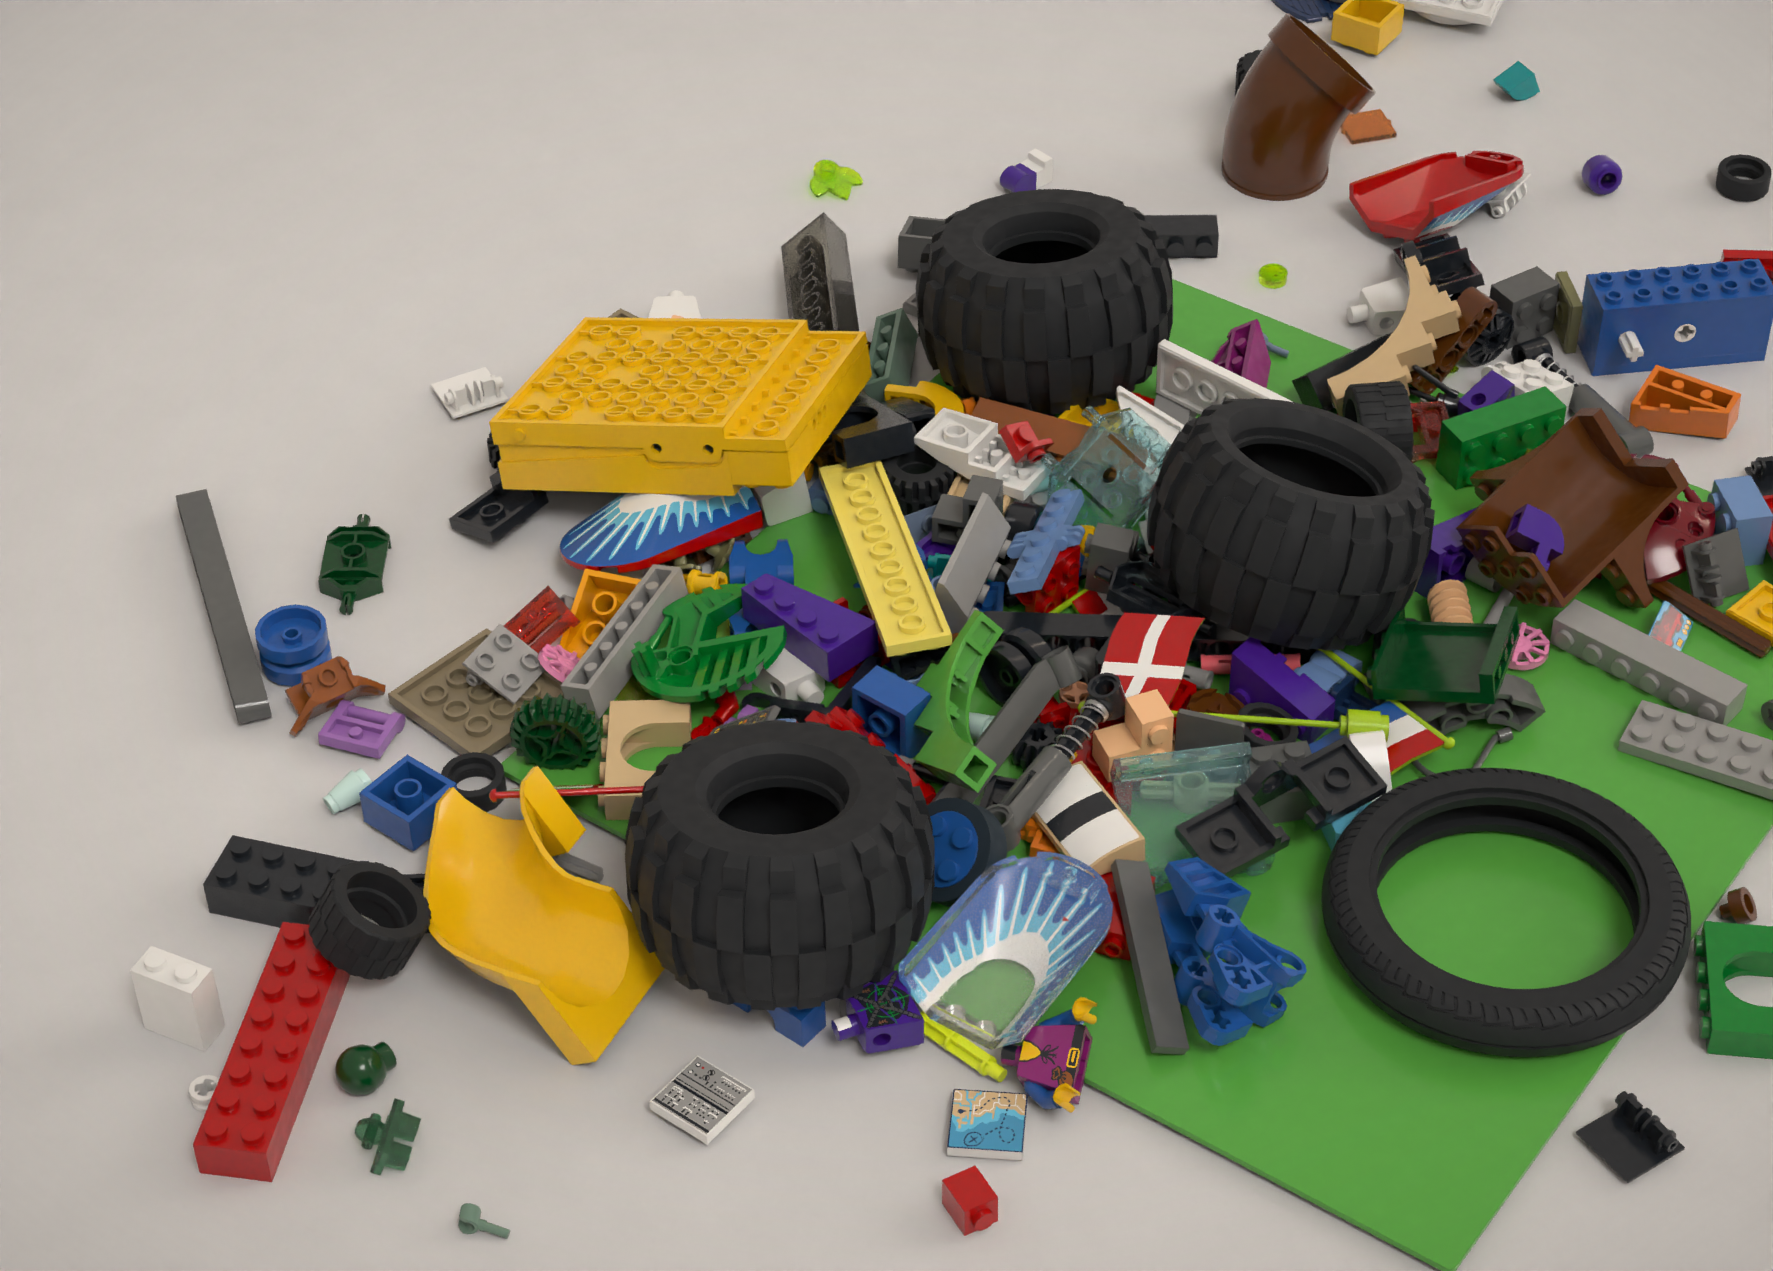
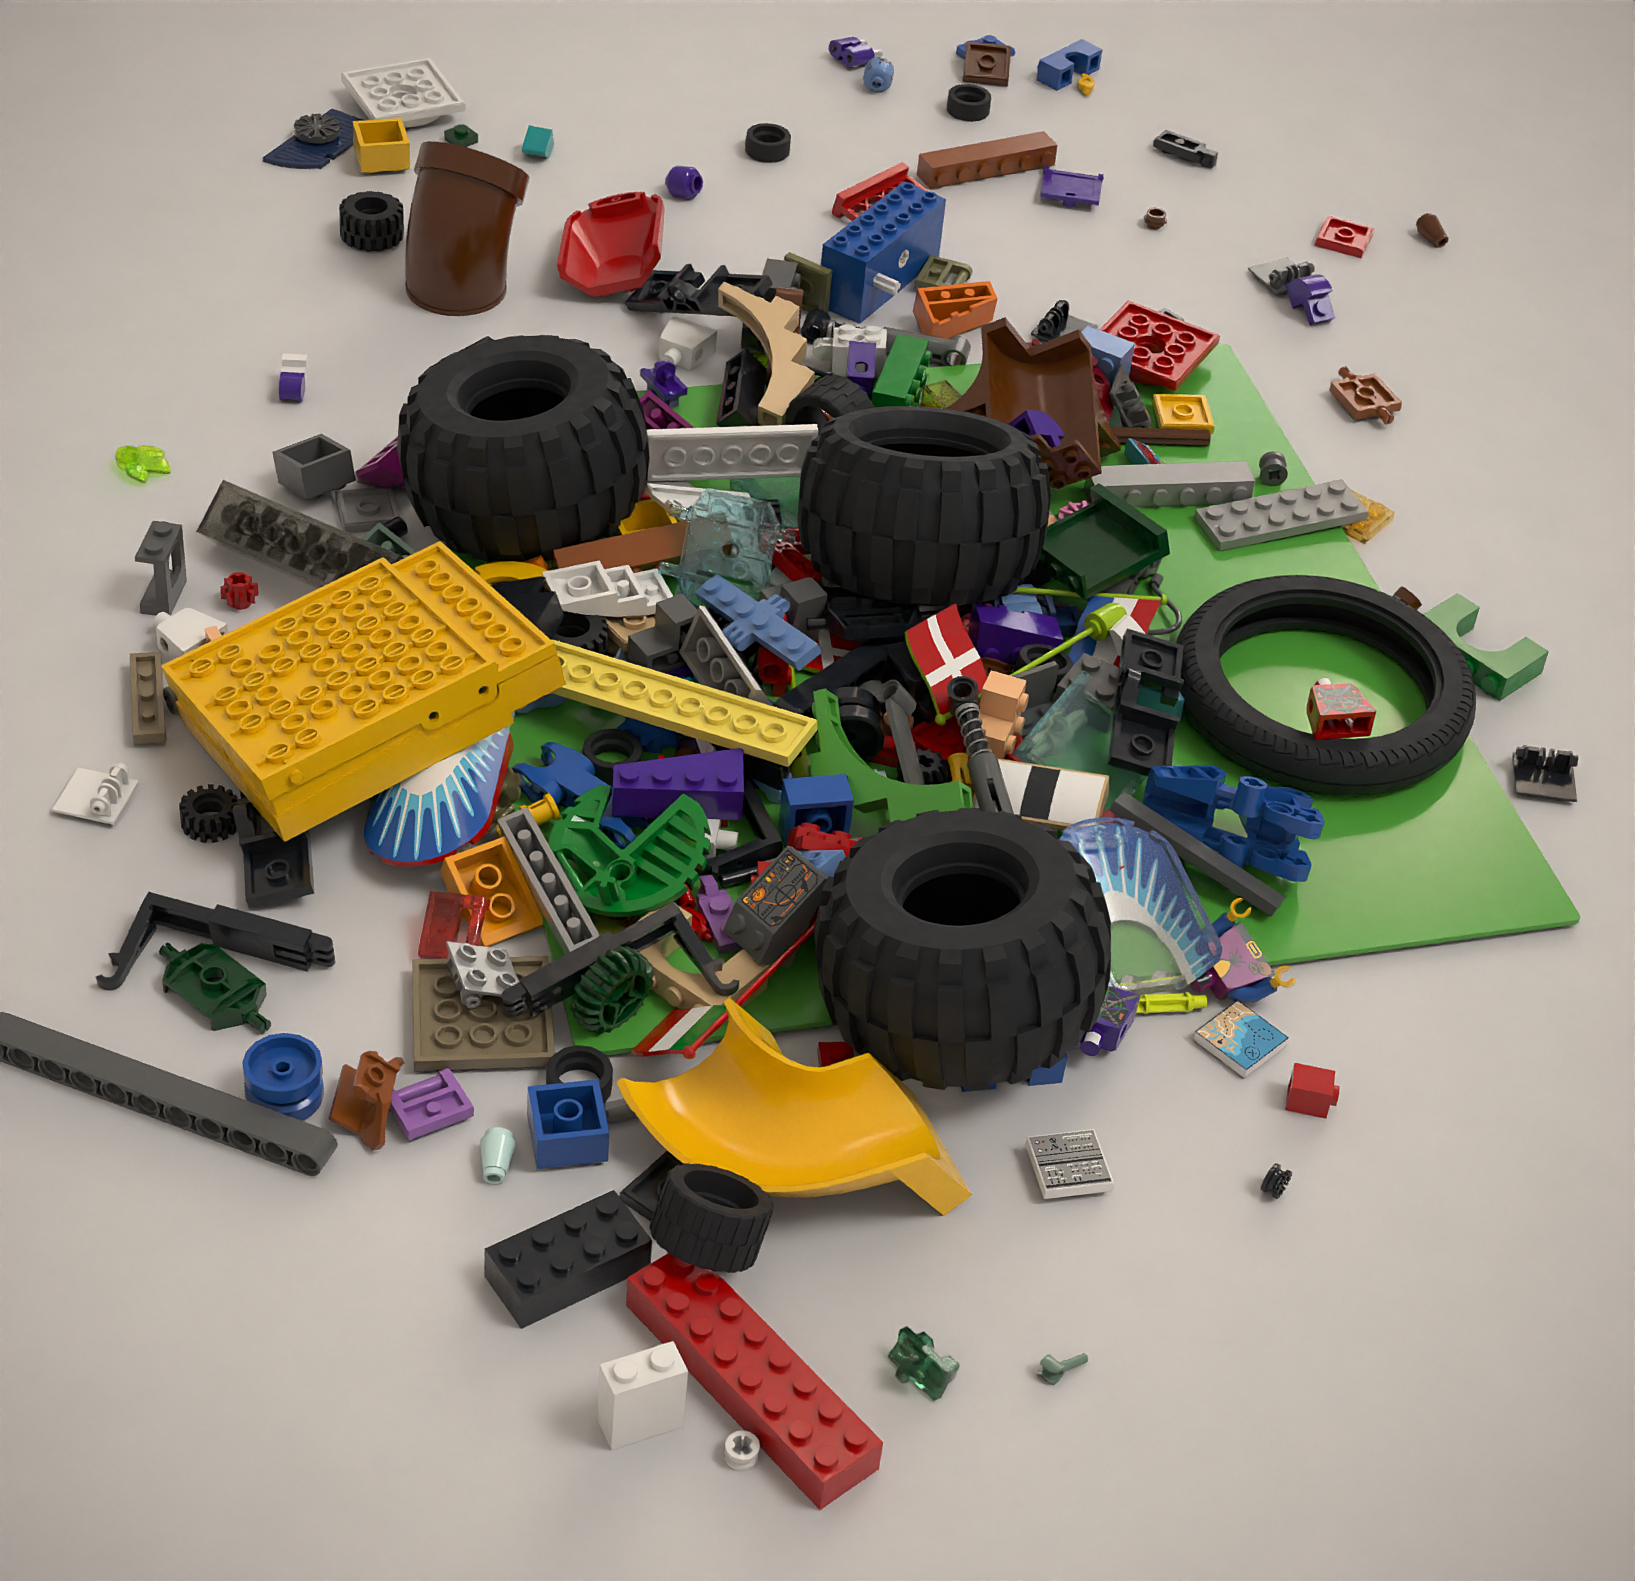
camera: 55 degrees left, 0 degrees up
dark green piece [335,1042,397,1096] -> none
bright pink wheel [538,644,580,683] -> none
red bracket [999,420,1054,463] -> none
none -> black hinge [96,891,336,990]
none -> dark grey window [135,521,187,616]
none -> red gear [220,572,259,610]
none -> dark green plate [444,124,478,147]
none -> black hinge [502,902,740,1018]
none -> black tyre [582,728,642,786]
none -> dark purple hips [640,360,688,408]
none -> olive plate [915,255,973,289]
none -> black bush [1261,1163,1292,1199]
none -> red torso [1306,678,1376,740]

